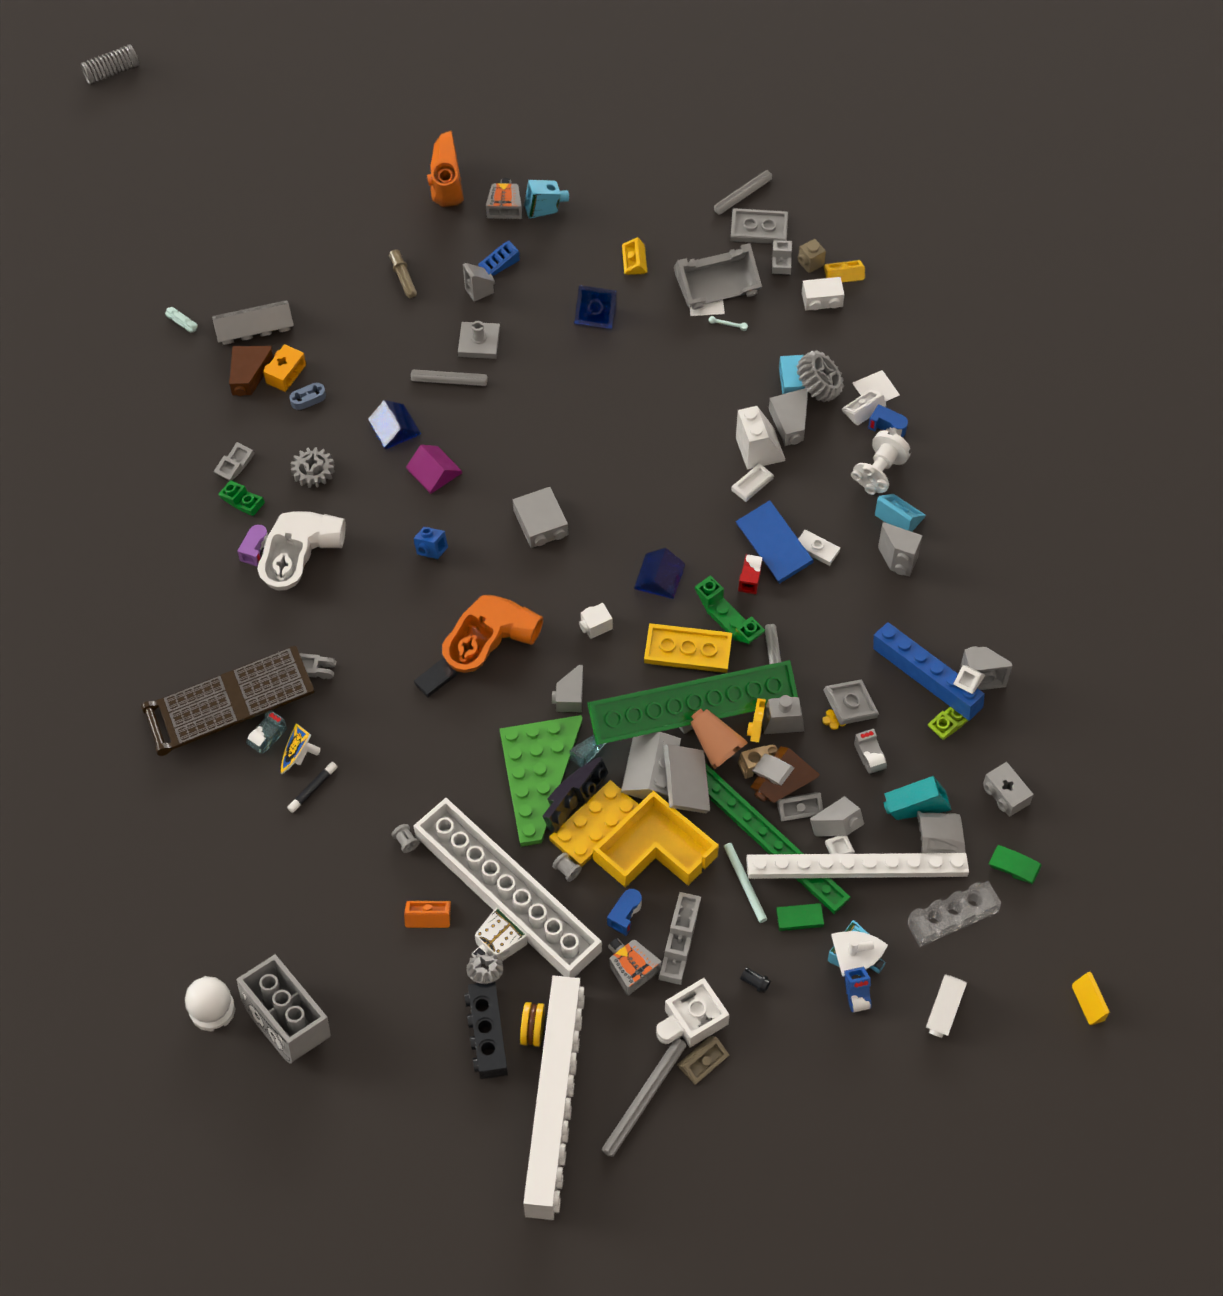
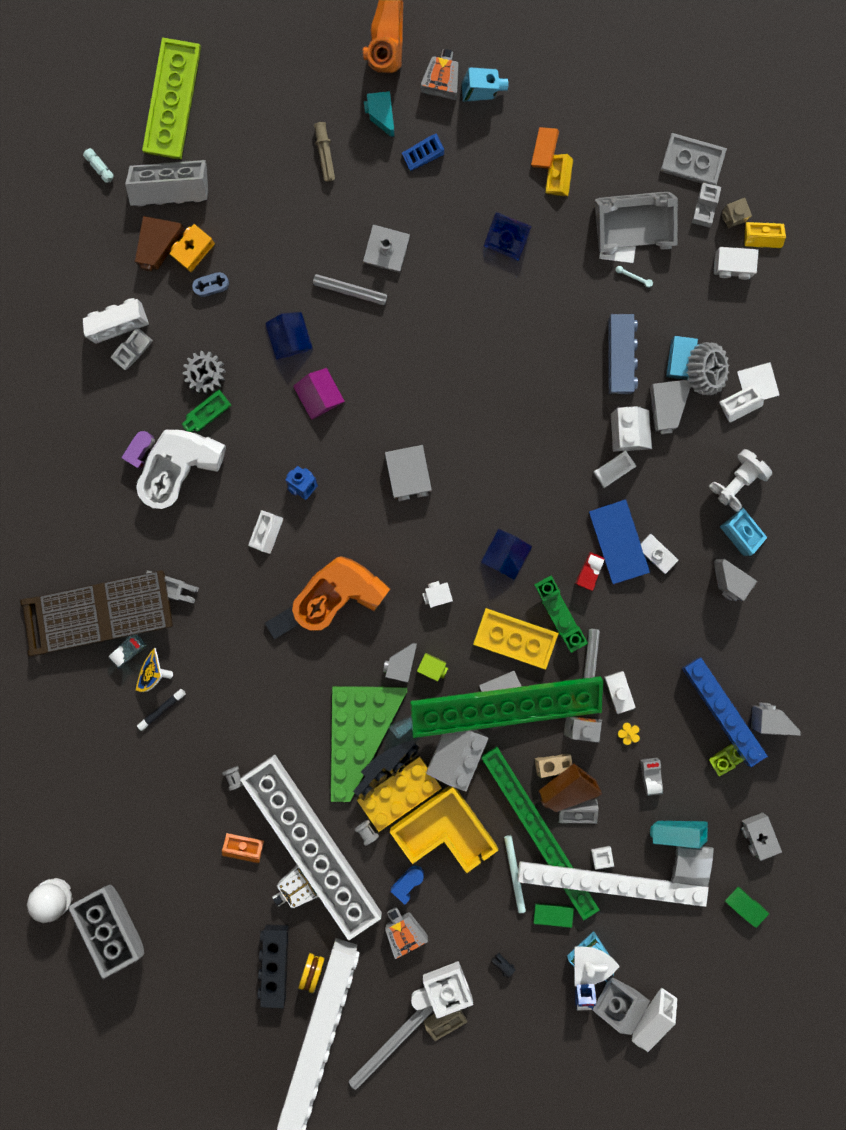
camera: 10 degrees right, 30 degrees up
green slope [218,481,265,516] -> none
light grey slope [463,263,495,302] -> none
light grey gear [467,952,503,984] -> none
light grey slope [659,892,701,985] -> none
light grey tile [664,744,710,813] -> none
nougat cone [690,709,748,770] -> none
light grey axle [714,170,772,215] -> none
yellow wing [747,698,766,742] -> none
light grey slope [752,754,794,786] -> none
light grey slope [810,796,864,836] -> none
light grey plate [823,679,879,725] -> none
blue leg [868,404,908,437] -> none
clear brick [907,881,1001,947] -> none
white slope [954,665,985,694] -> none
yellow slope [1072,972,1110,1025] -> none
none -> white slope [83,298,149,344]
none -> lime plate [142,38,201,160]
none -> green hinge [181,390,232,432]
none -> white slope [248,510,283,554]
none -> teal slope [364,91,395,137]
none -> lime brick [417,653,448,681]
none -> orange tile [531,127,559,169]
none -> light grey slope [593,978,650,1035]
none -> white tile [605,671,636,714]
none -> sand blue brick [608,314,638,394]

